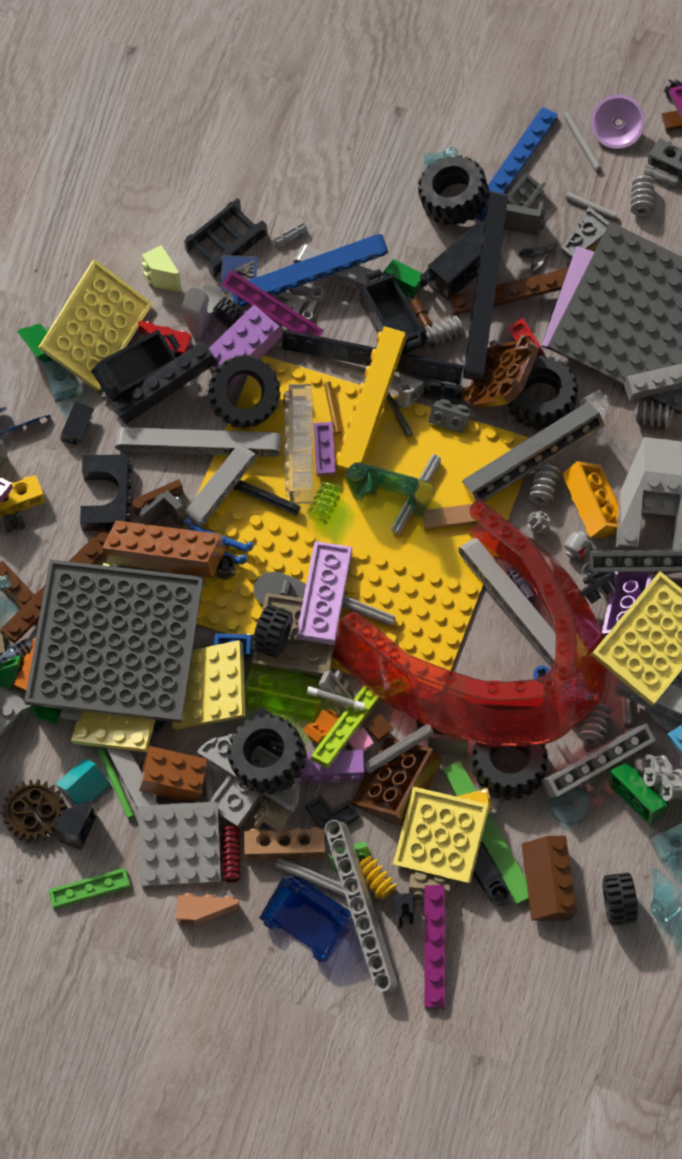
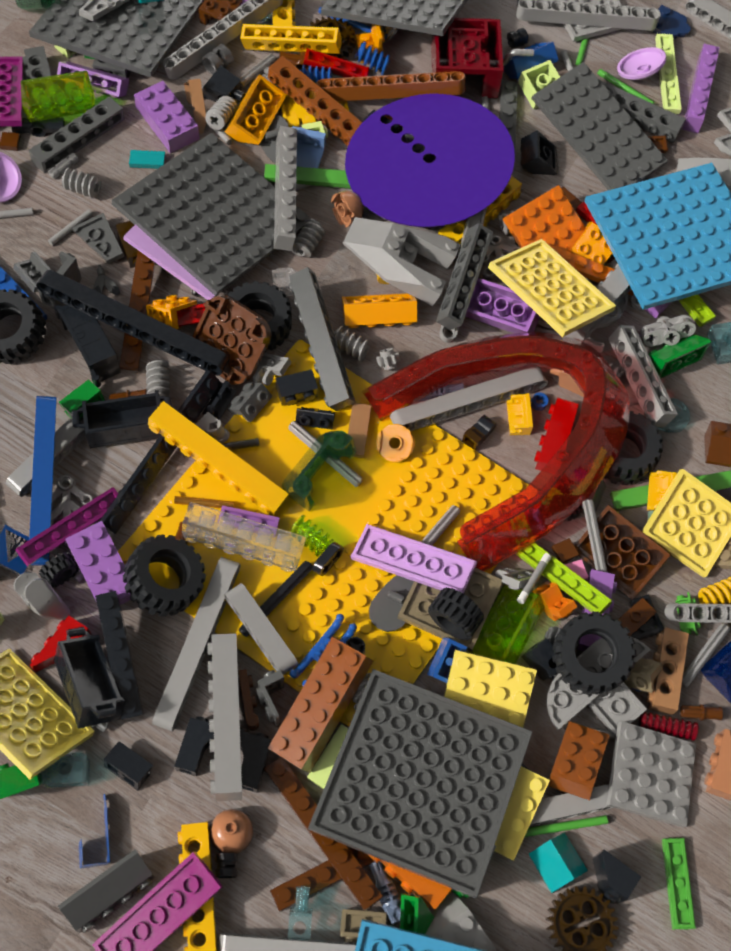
camera: 85 degrees left, 0 degrees up
light grey head [564,531,592,560] -> none
black hips [579,569,616,604] -> none
none -> light orange bracket [146,295,197,329]
none -> light grey brick [208,634,242,802]
none -> nougat cylinder [210,809,253,854]
none -> light grey hinge [253,353,291,386]
none -> black brick [276,369,318,406]
none -> black hinge [296,407,335,430]
none -> black beam [312,542,344,576]
none -> light orange tile [376,424,415,462]
none -> leg [462,414,497,451]
none -> yellow hinge [506,393,533,435]
none -> reddish brown plate [619,598,657,636]
none -> reddish brown axle [680,704,723,721]

